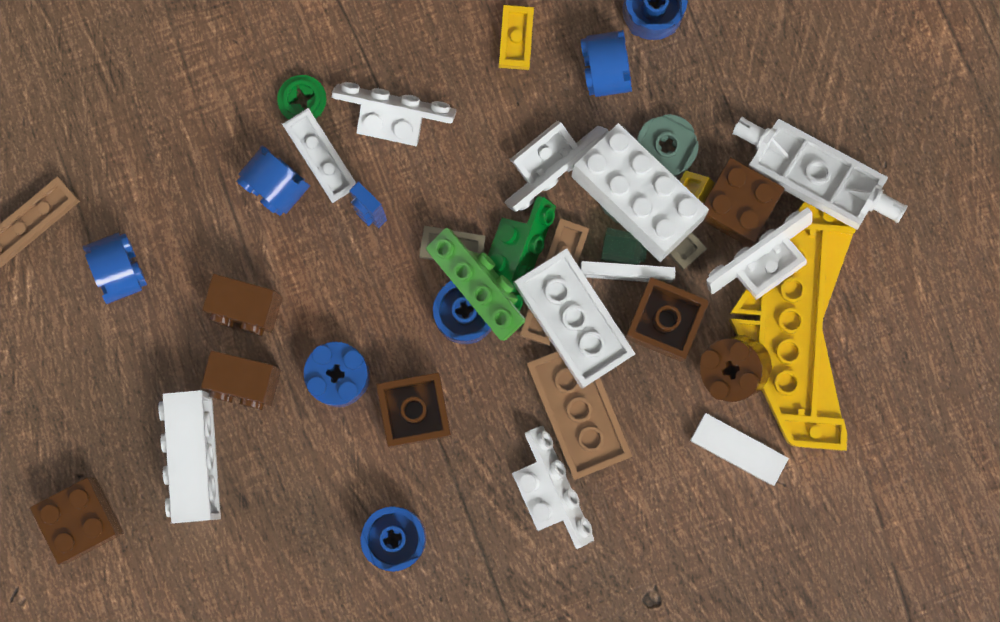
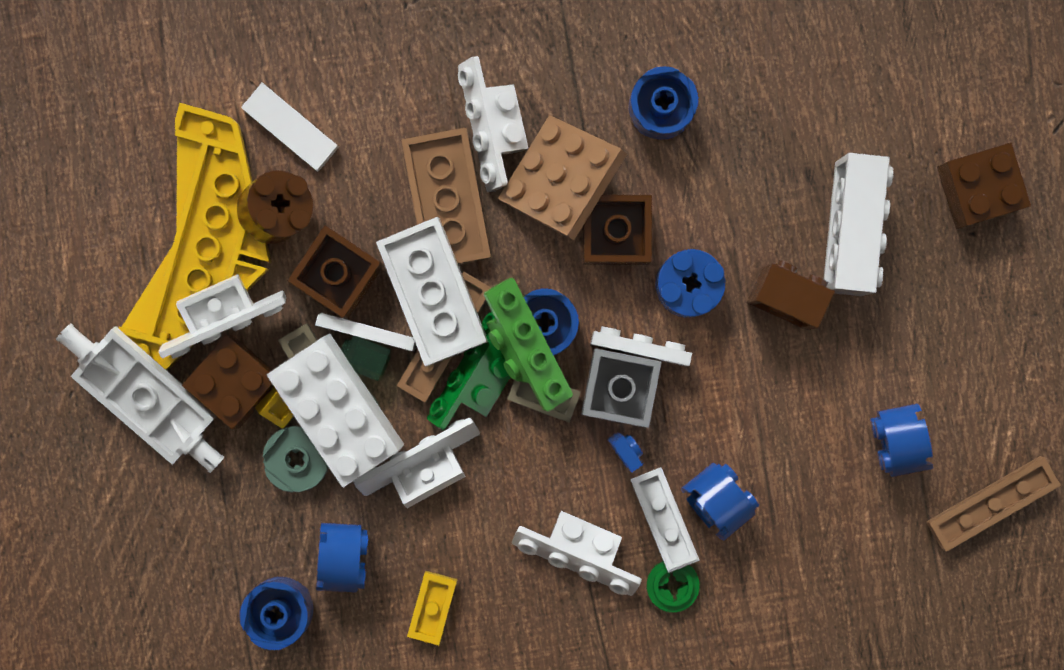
camera: 165 degrees left, 5 degrees up
reddish brown brick [202,274,283,336] -> none
none -> medium nougat plate [498,115,627,241]
none -> light grey brick [581,349,662,428]
none -> white plate [590,326,692,366]

